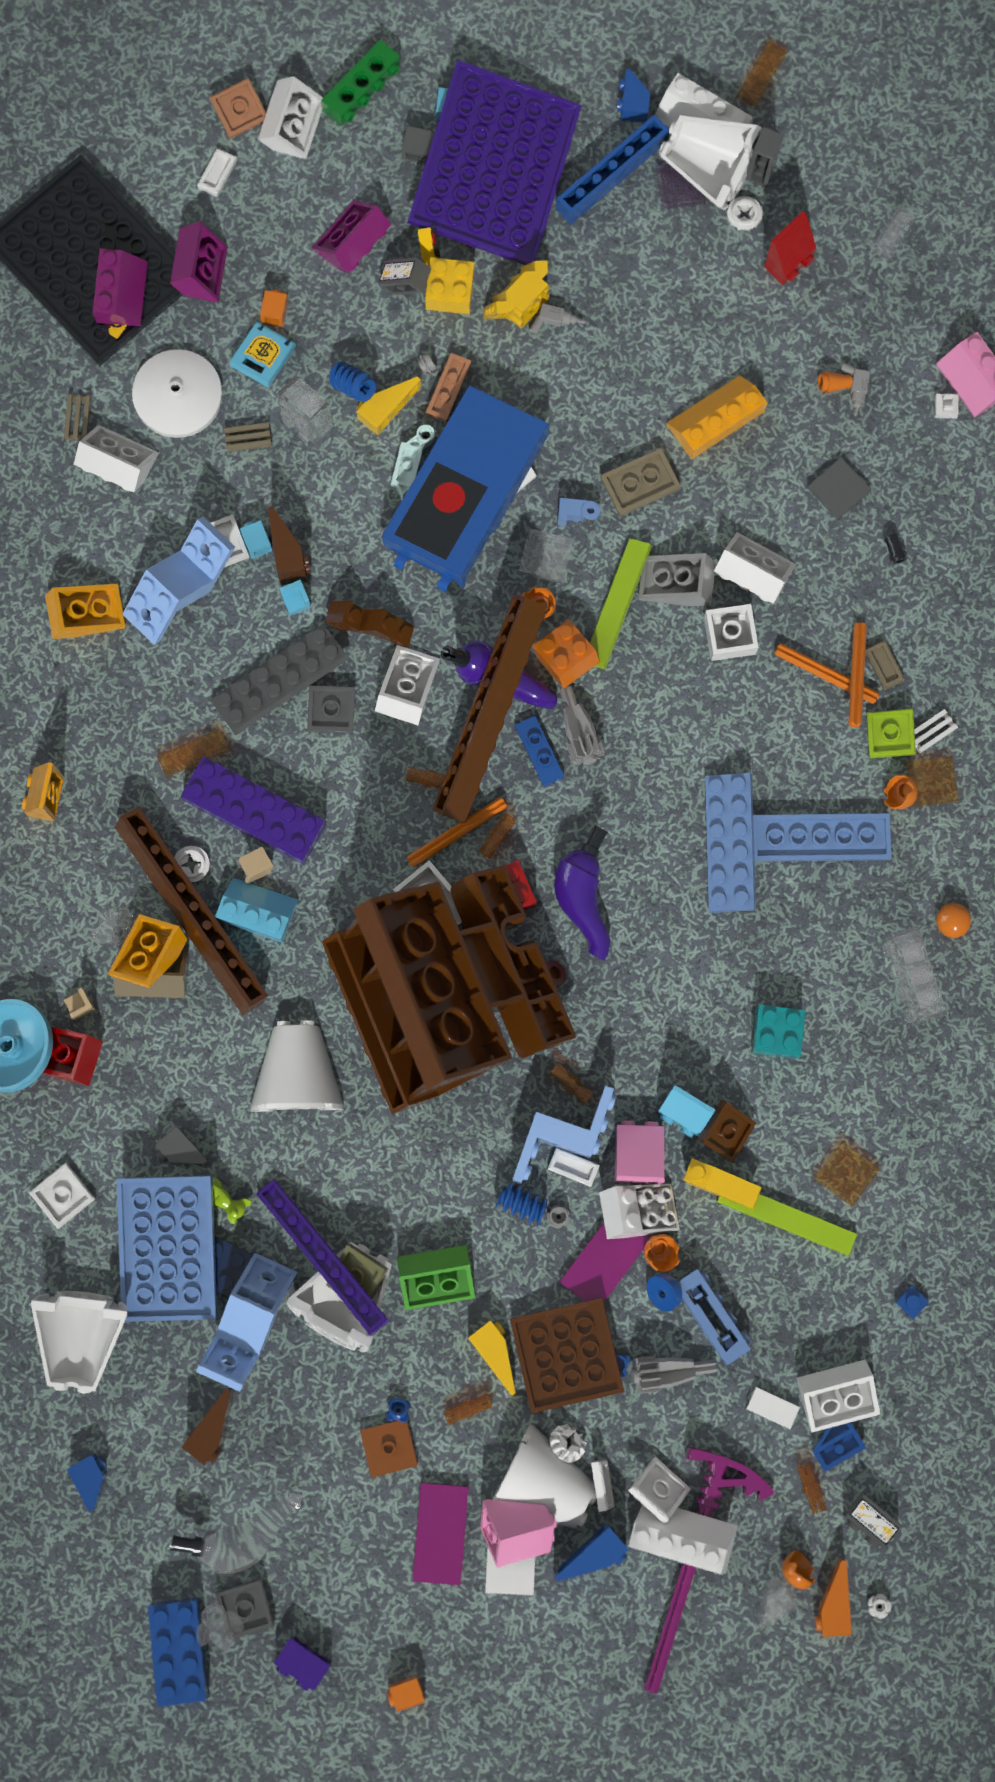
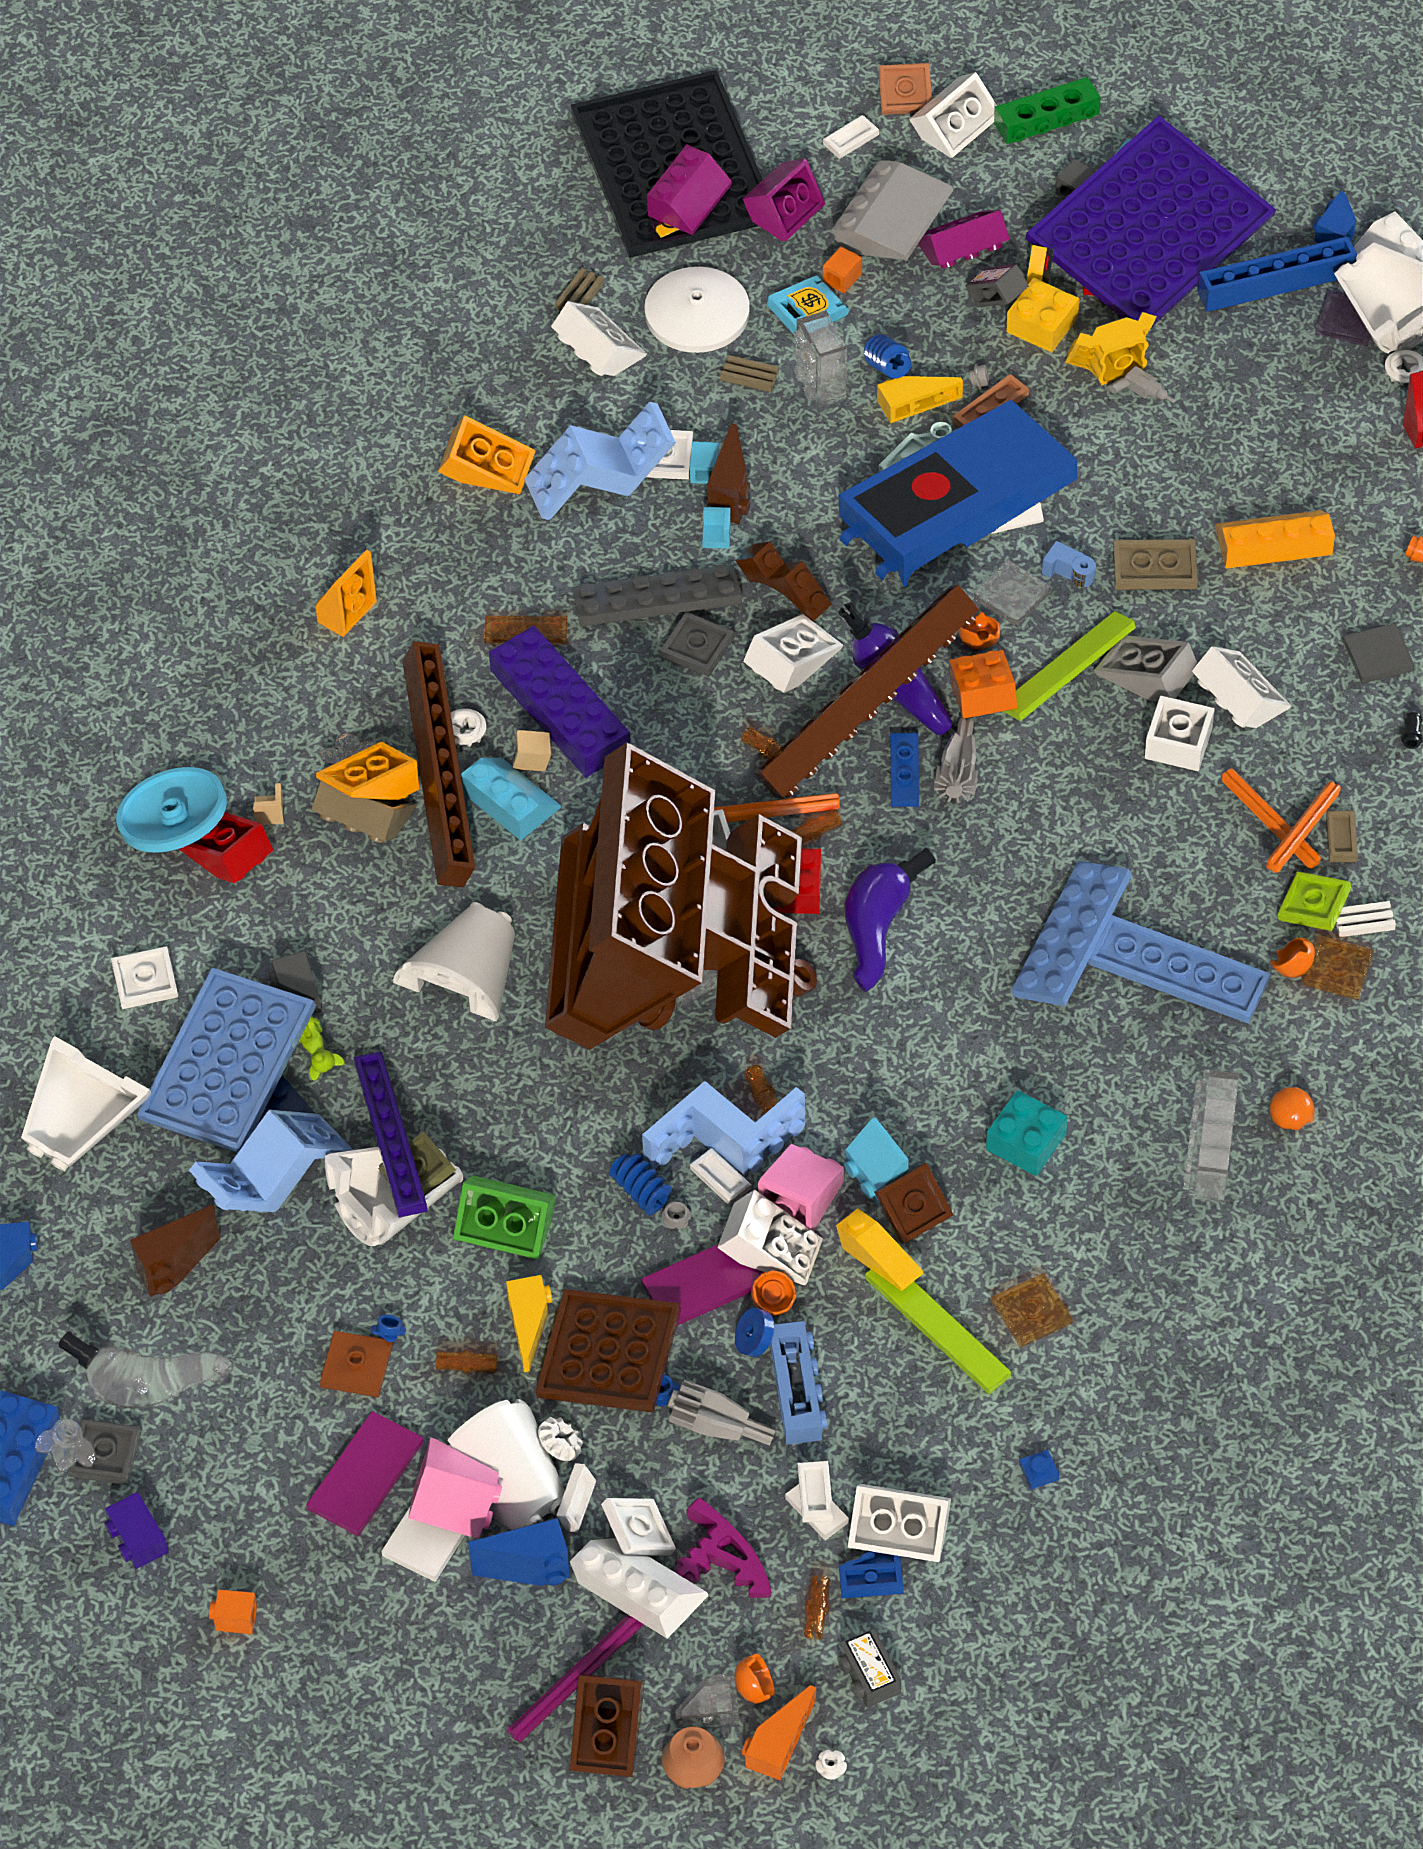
camera: 30 degrees right, 25 degrees down
none -> reddish brown slope [569,1674,645,1777]
none -> nougat cone [662,1727,725,1789]
none -> white tile [798,1461,833,1522]
none -> light grey slope [832,160,953,260]

